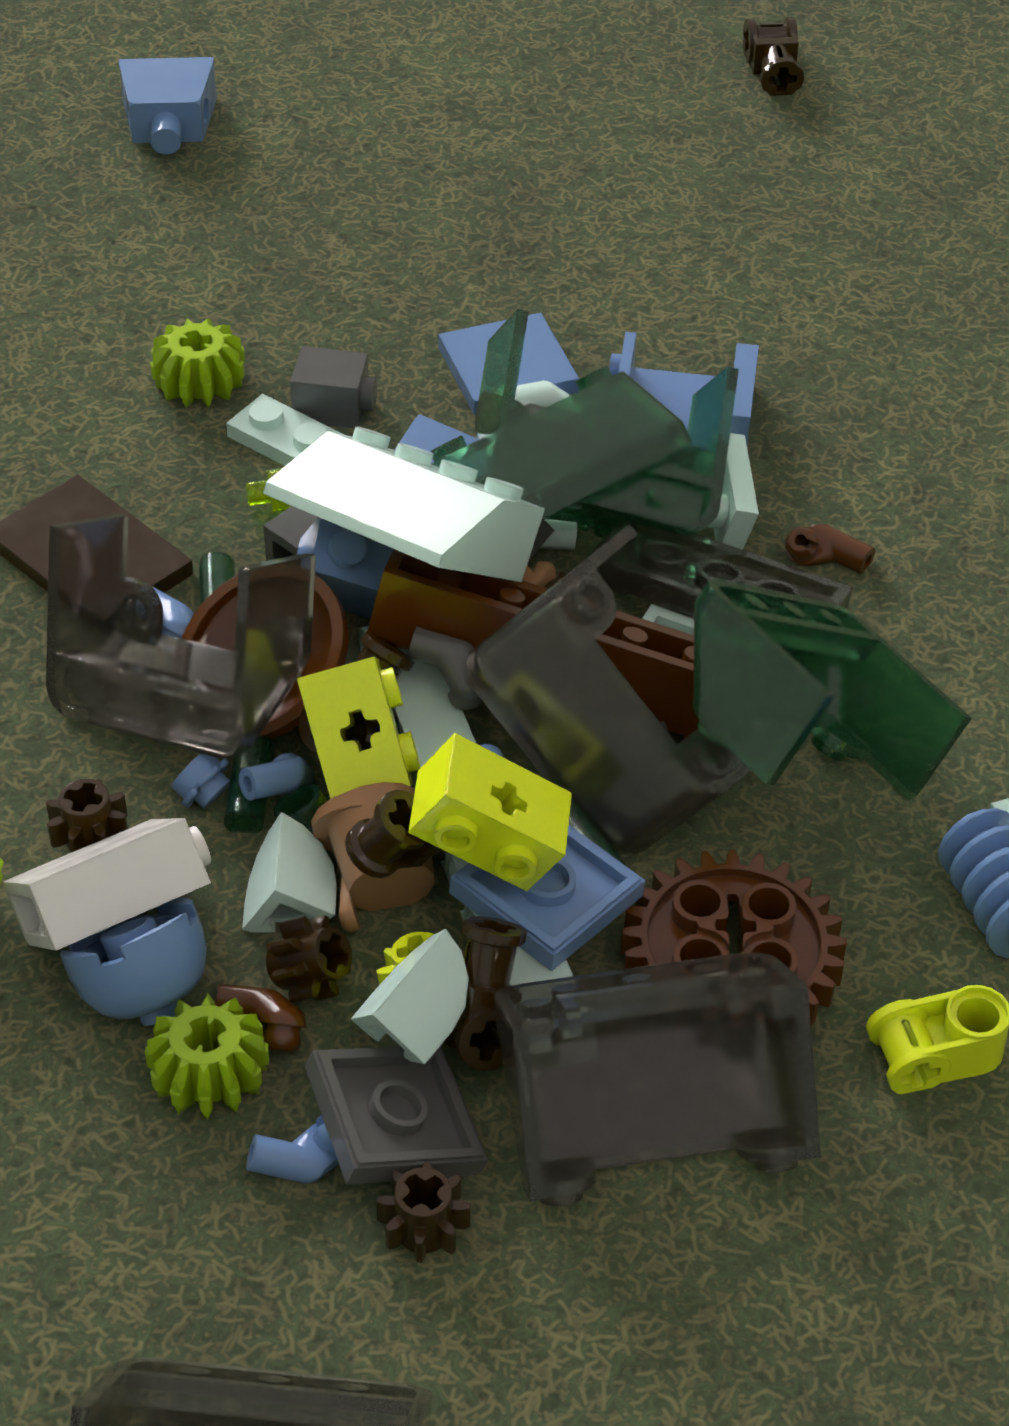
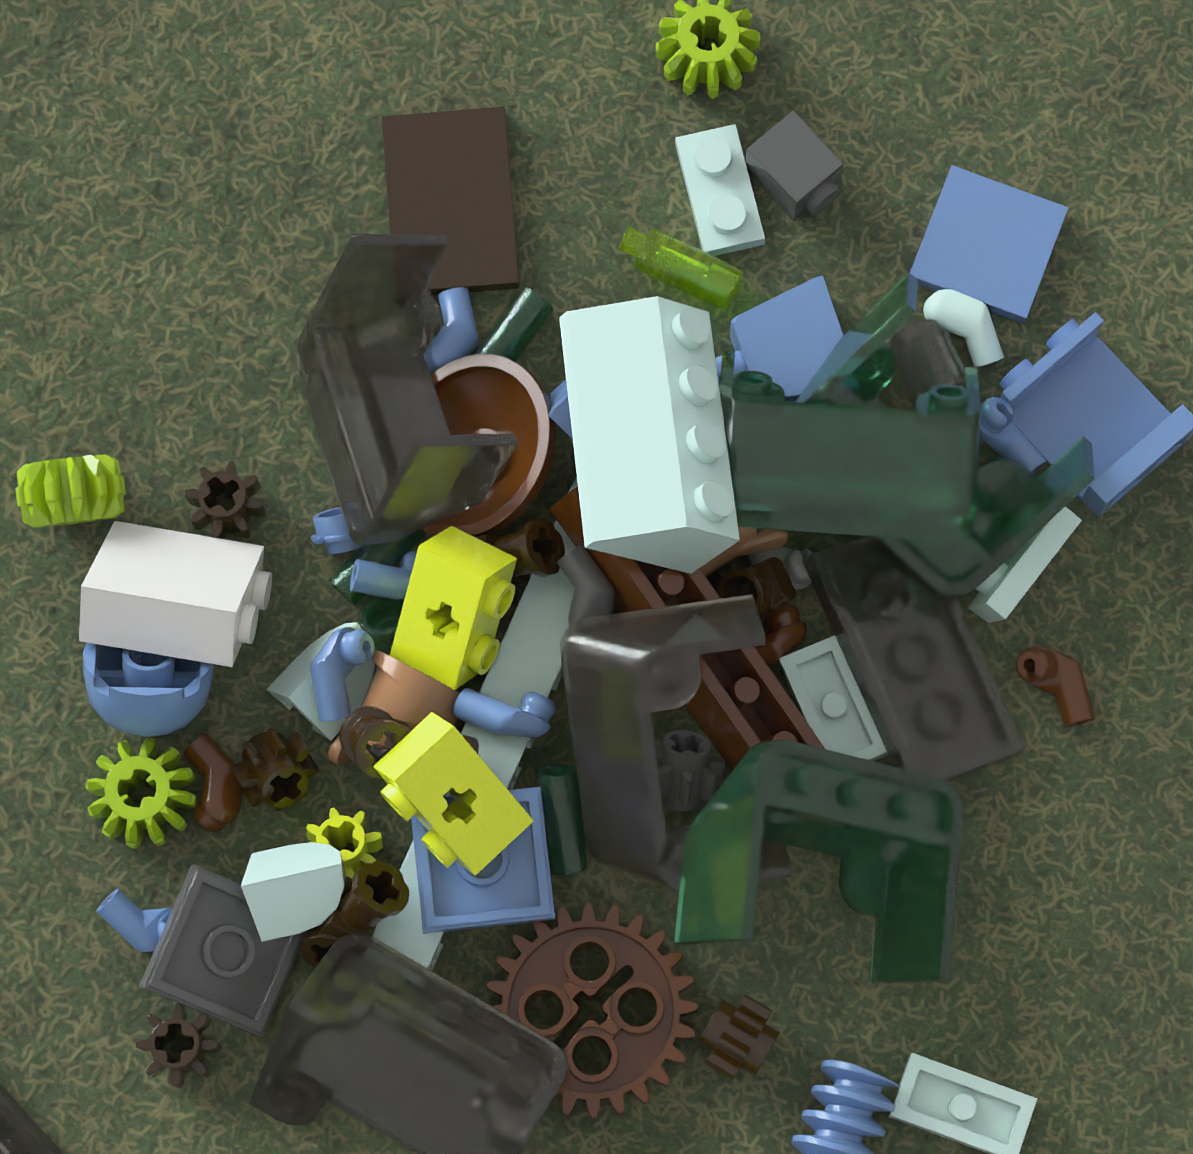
camera: 45 degrees right, 30 degrees up
none -> medium blue arm [310,627,375,722]
none -> dark brown gear [698,995,780,1080]

